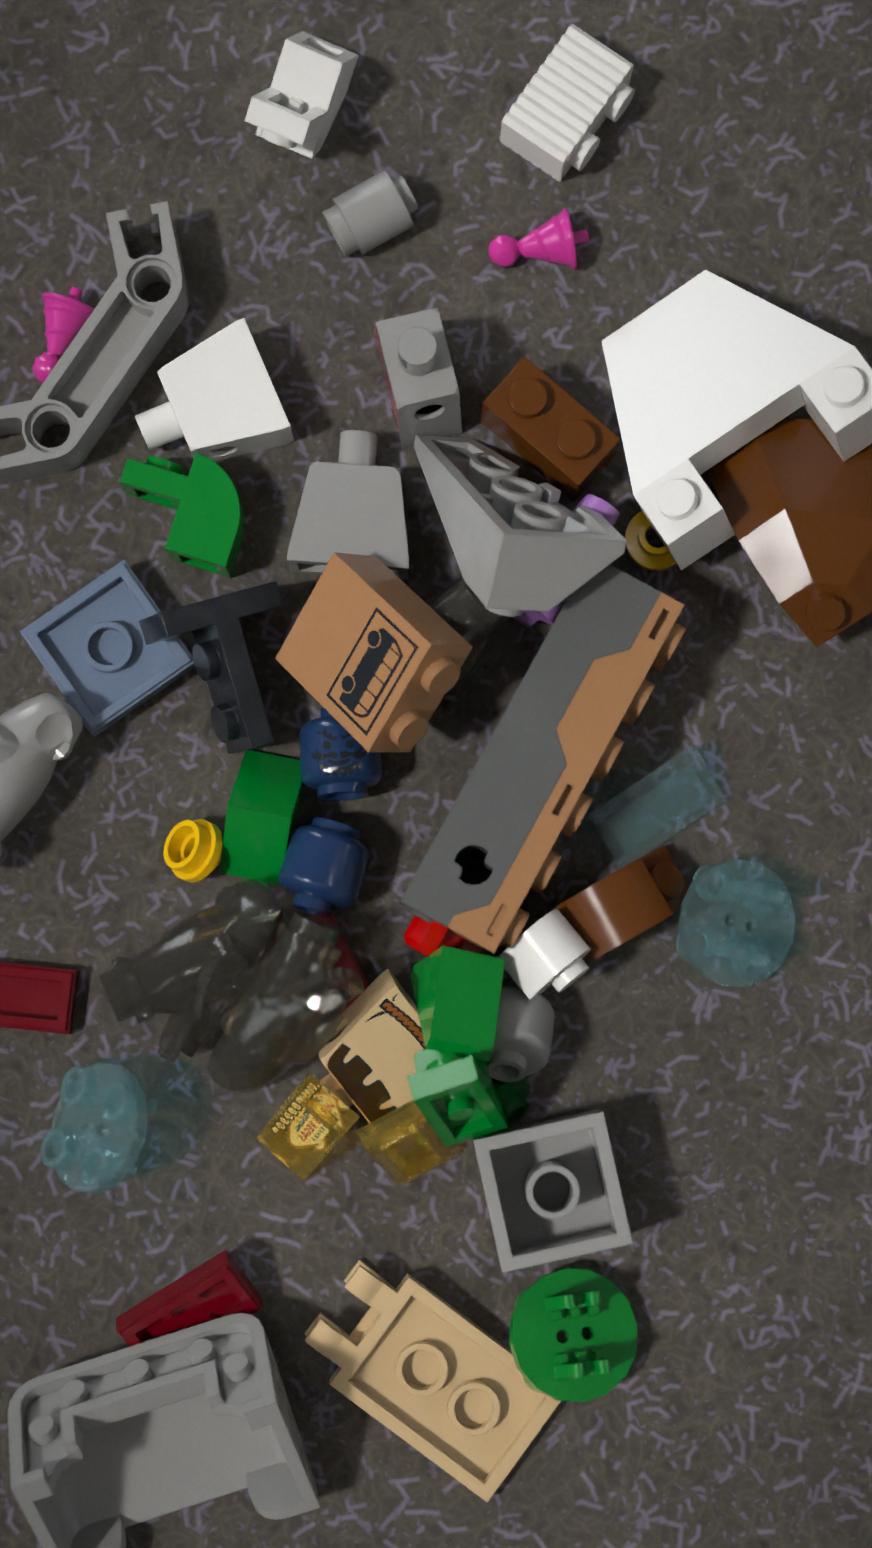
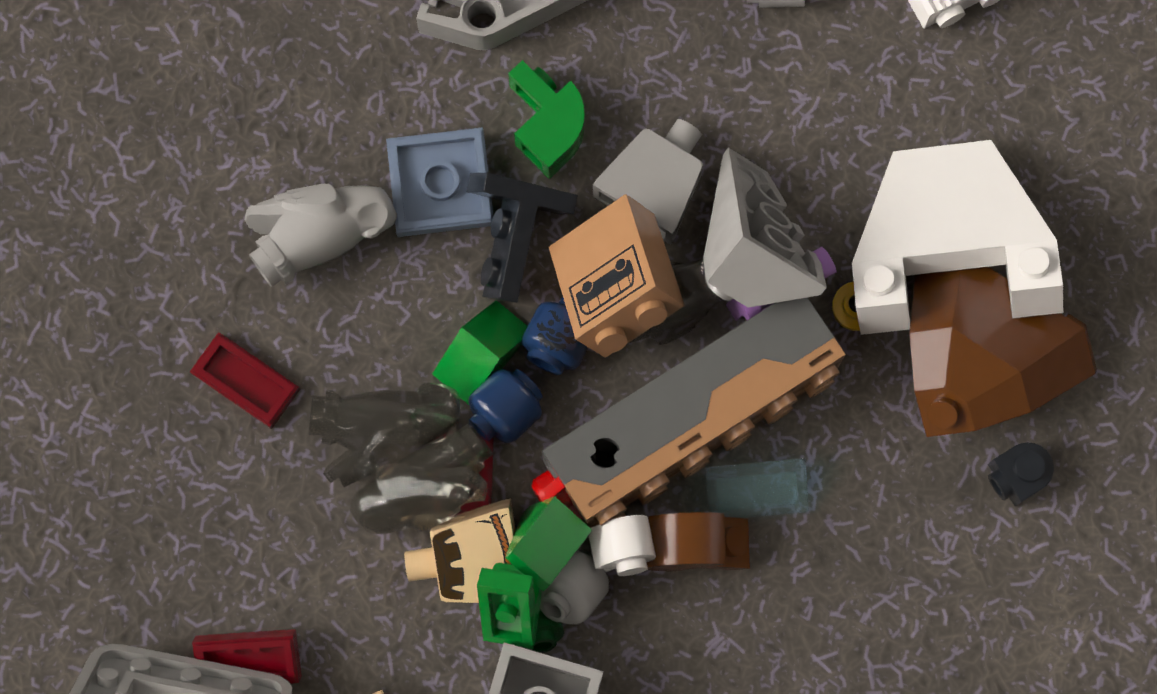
camera: 30 degrees right, 5 degrees down
clear light blue plate [41,1063,158,1194] -> none
white torso [135,318,294,461] -> none
yellow plate [163,819,223,883] -> none
clear yellow tile [257,1072,360,1180] -> none
clear yellow plate [357,1100,455,1186] -> none
light grey torso [374,308,462,448] -> none
reddish brown brick [481,356,620,502] -> none
dark pink piece [488,208,589,270] -> none
clear light blue plate [676,859,796,988] -> none

